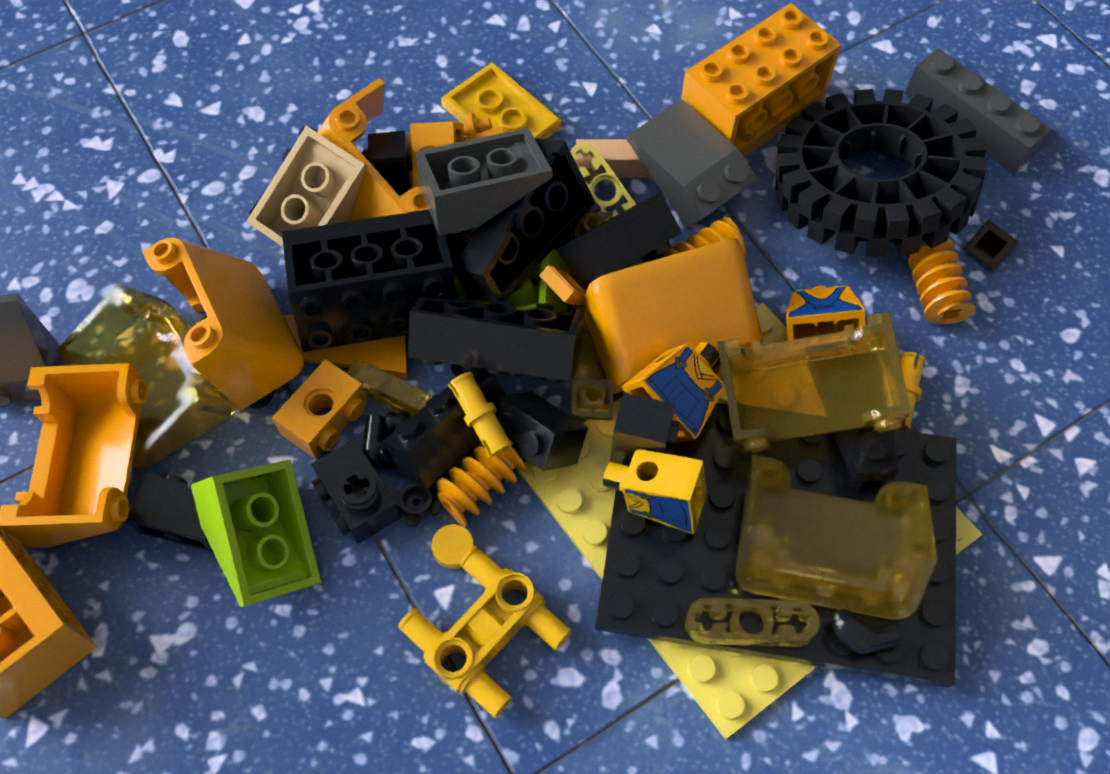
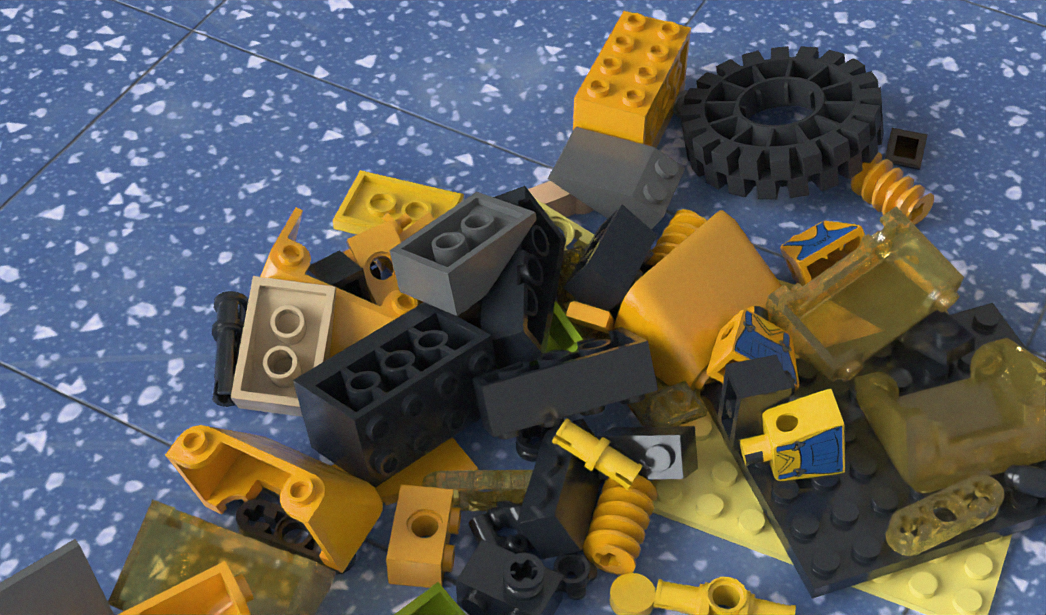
camera: 30 degrees left, 15 degrees down
dark grey slope [904,48,1059,175] -> none

